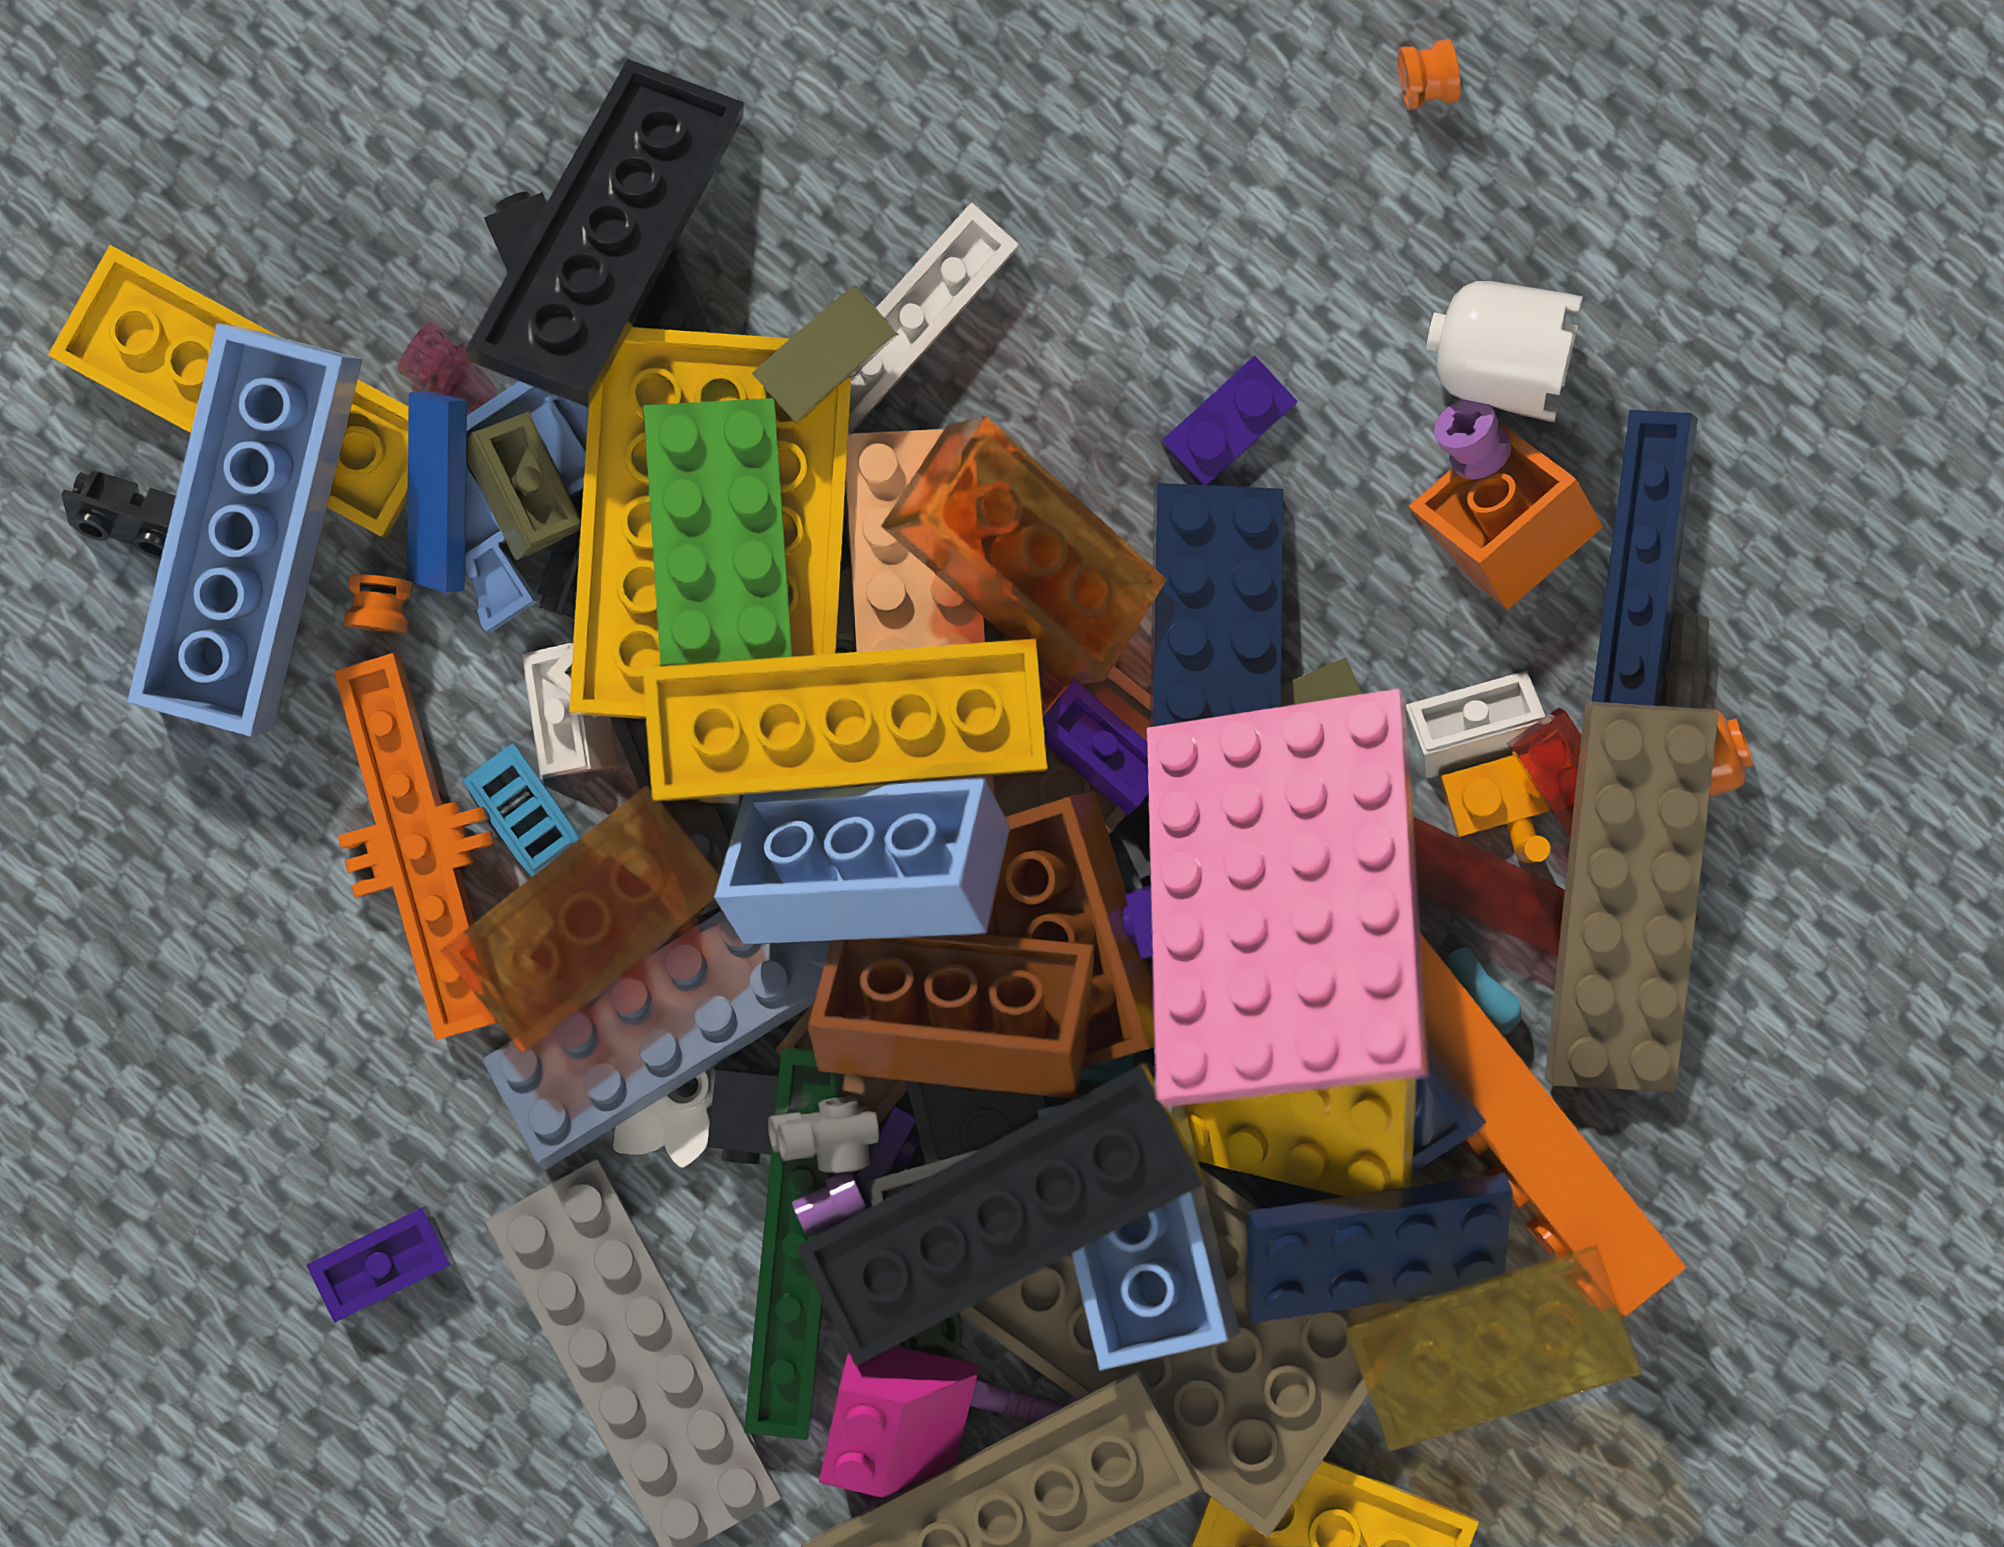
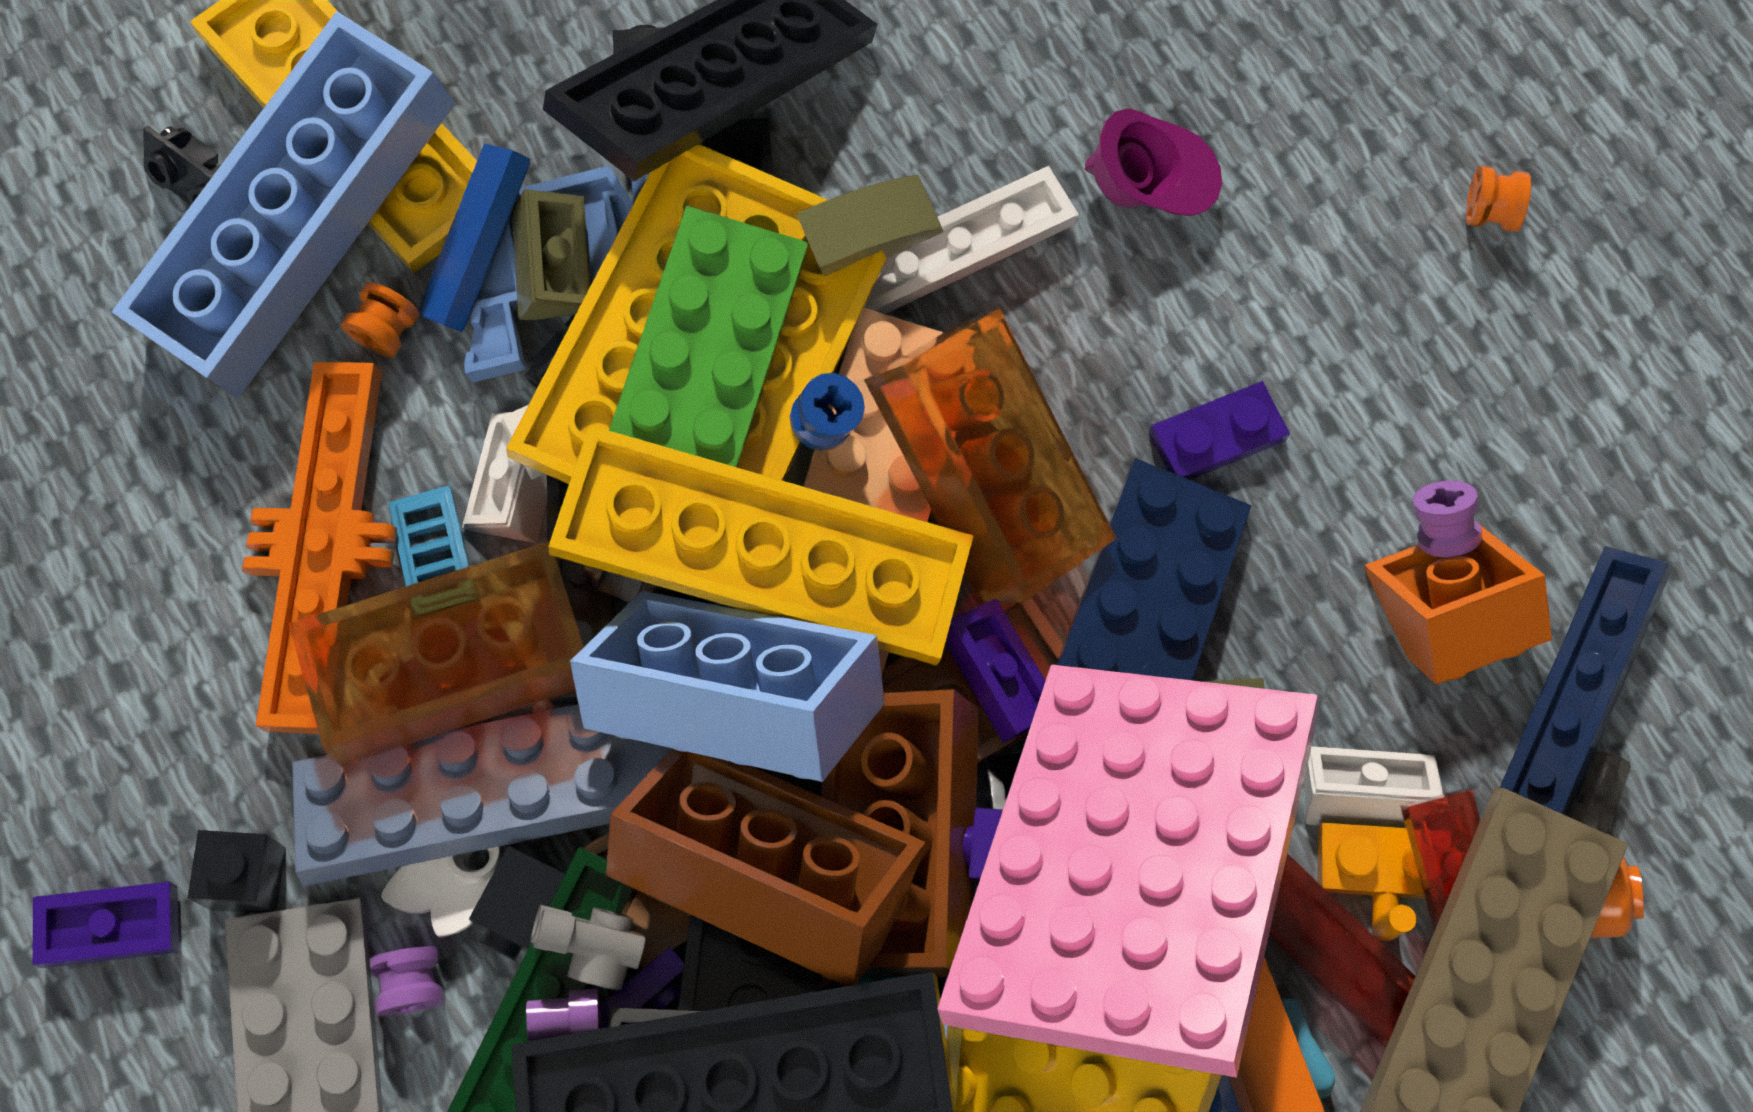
camera: 20 degrees right, 15 degrees down
clear pink wheel [397,320,472,396] -> none
white cylinder [1426,281,1583,423] -> none
none -> black brick [187,830,286,913]
none -> medium lavender wheel [369,946,445,1016]
none -> blue wheel [789,373,865,451]
none -> magenta piece [1085,108,1222,216]

